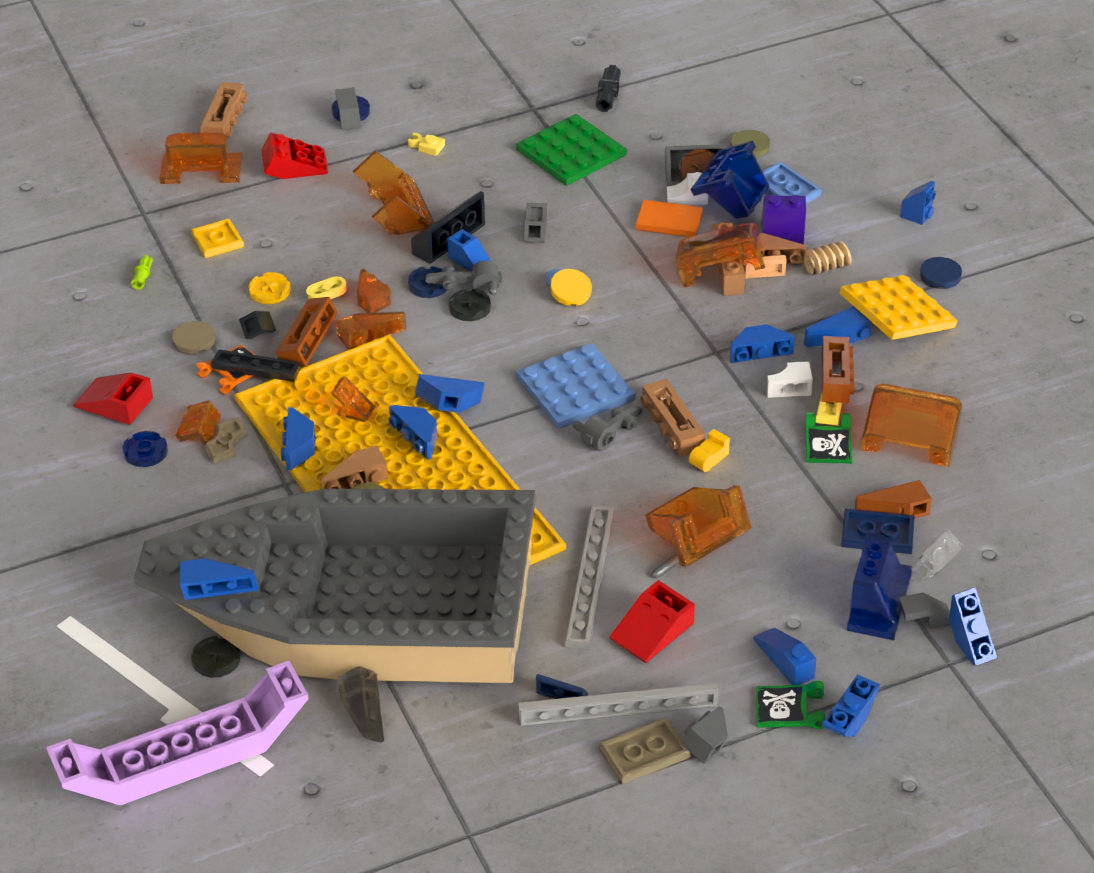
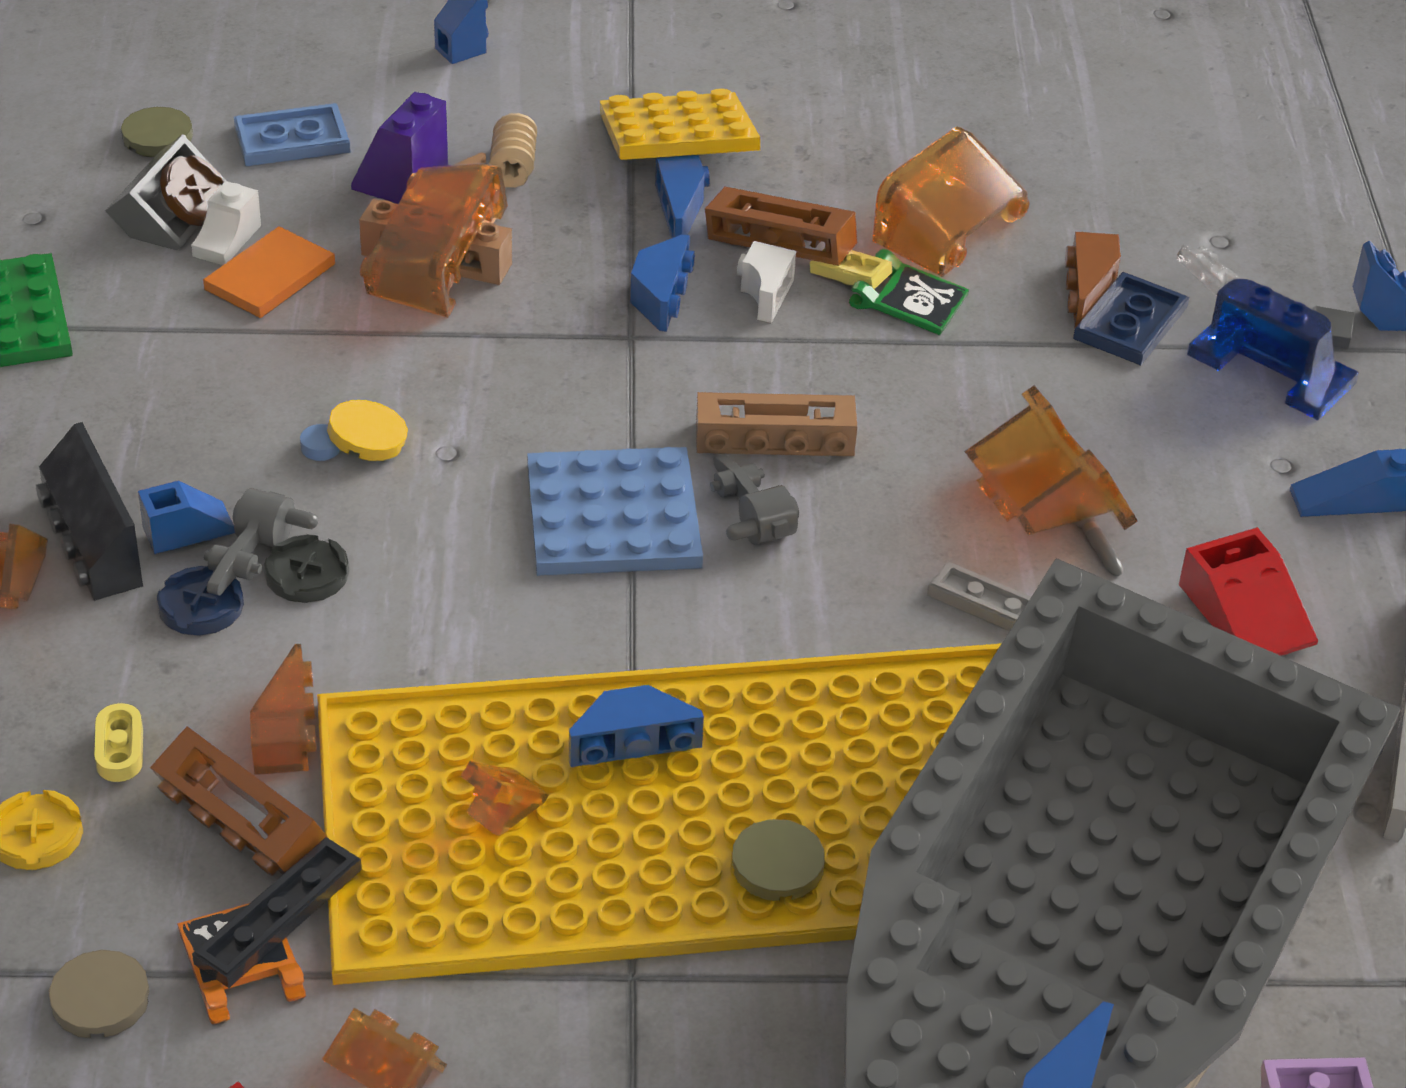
camera: 70 degrees left, 0 degrees up
dark tan tile [205,417,247,464] -> none
black panel [239,311,276,339] -> none
blue slope [281,407,316,470] -> none
medium nougat slope [320,445,388,489] -> none
clear smoke slope [338,666,384,743] -> none
clear orange slope [357,269,391,315] -> none
blue slope [415,374,484,413] -> none
dark grey slope [524,203,547,243] -> none
yellow leg [688,429,730,472] -> none
clear blue windscreen [690,140,770,219] -> none
dark blue tile [920,257,962,289] -> none

